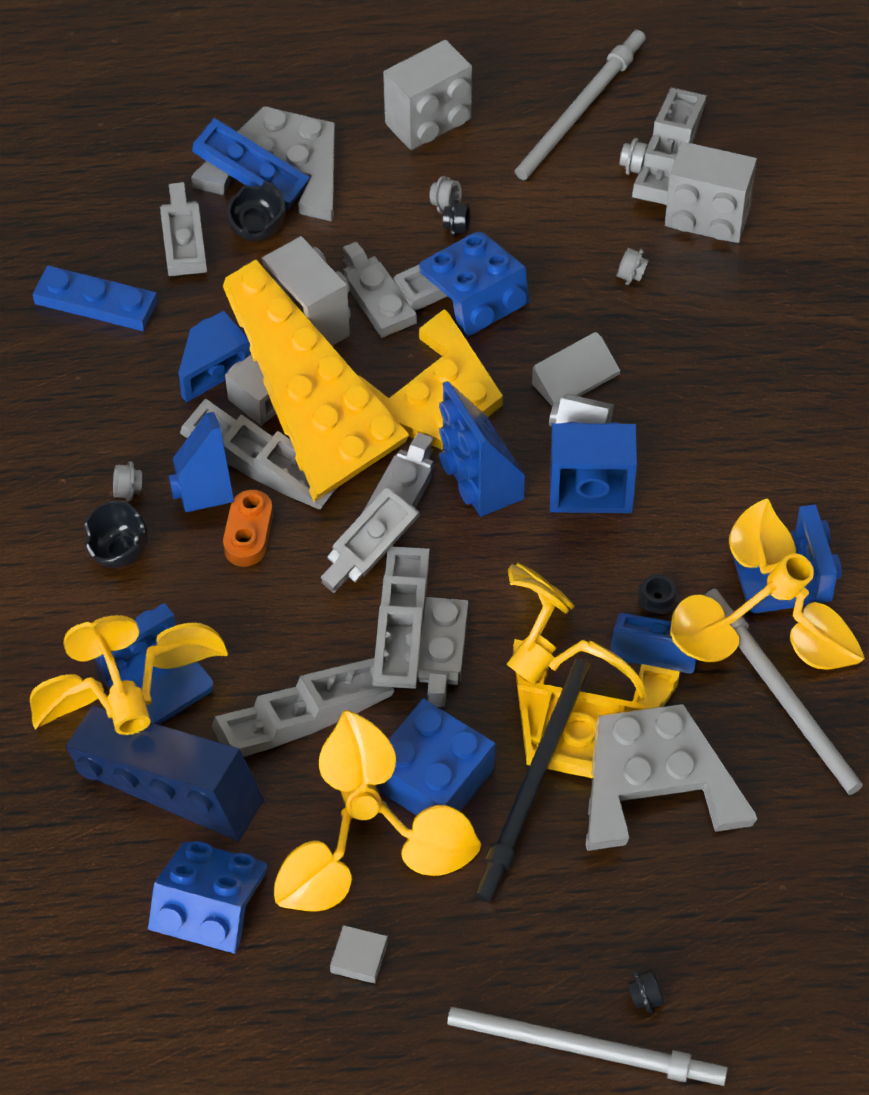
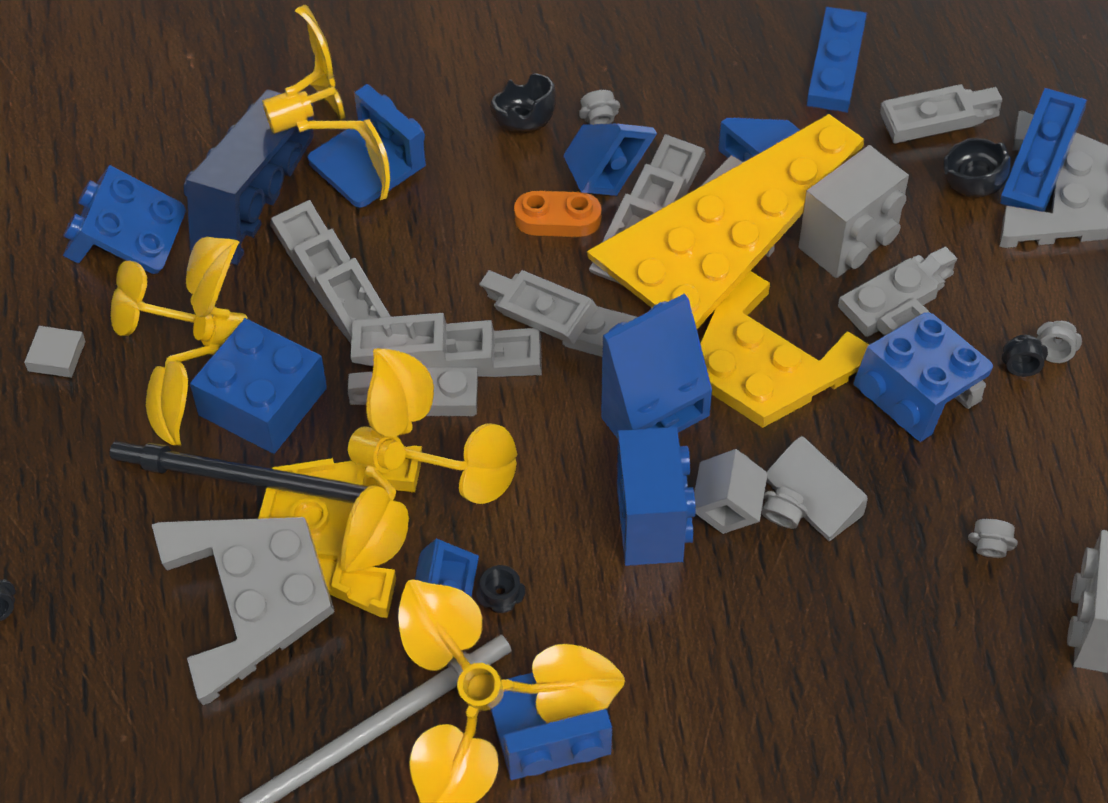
camera: 85 degrees right, 0 degrees up
none -> light grey plate [761,487,808,529]

